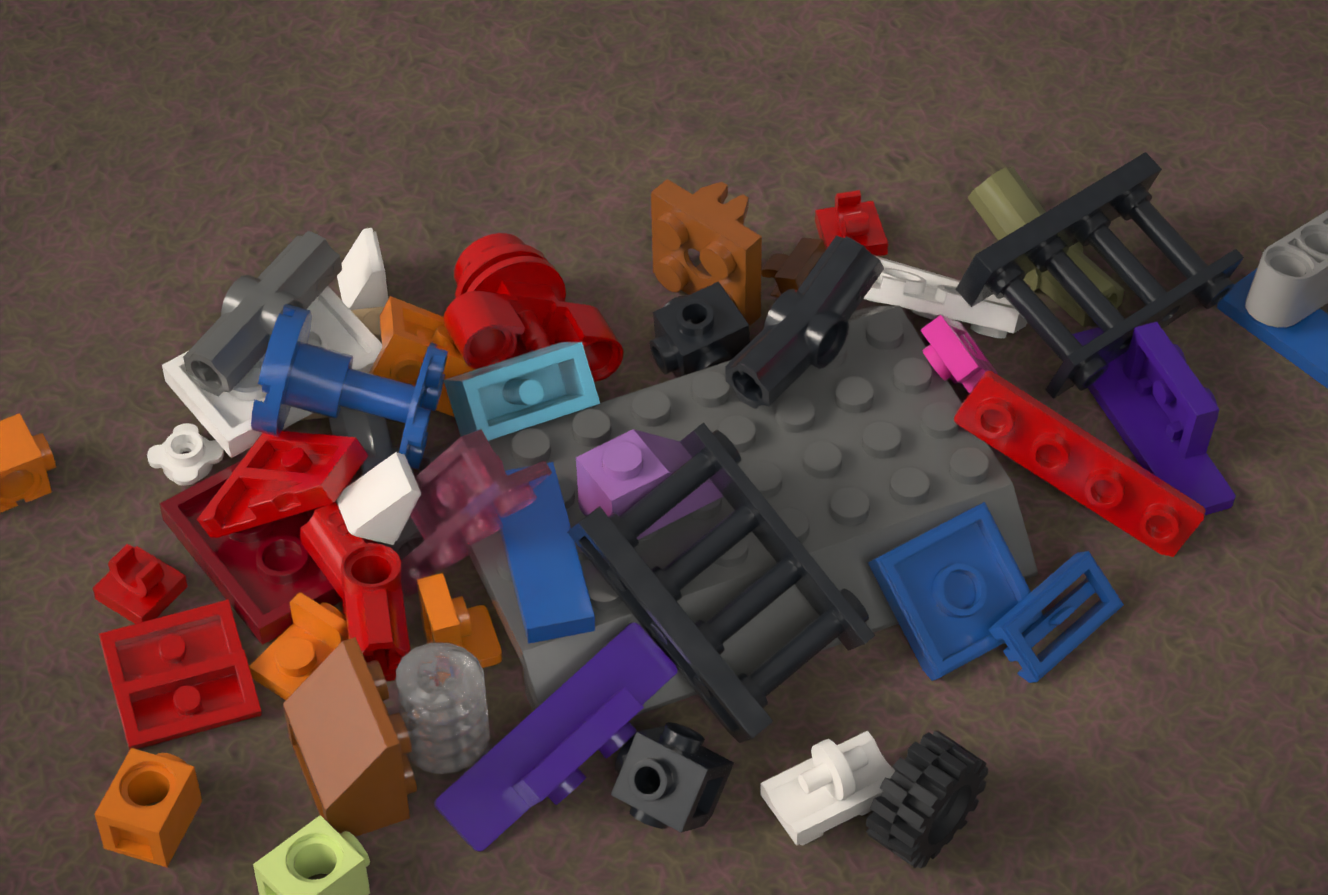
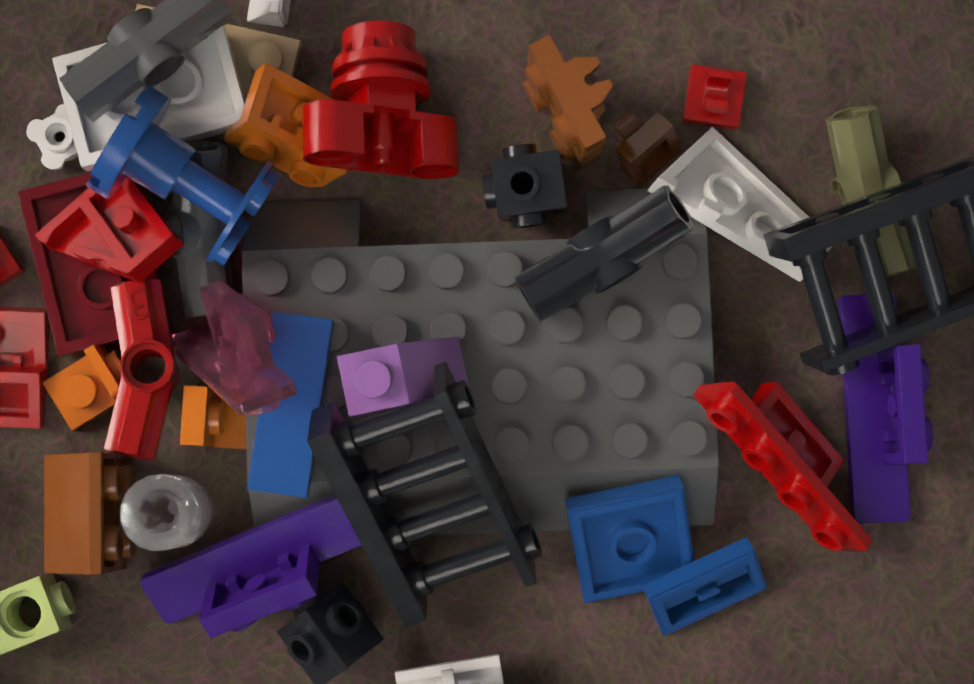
camera: 20 degrees right, 35 degrees up
white slope [336,452,421,545] -> none
medium azure brick [444,342,600,443] -> none
dark pink plate [920,315,998,393] -> none

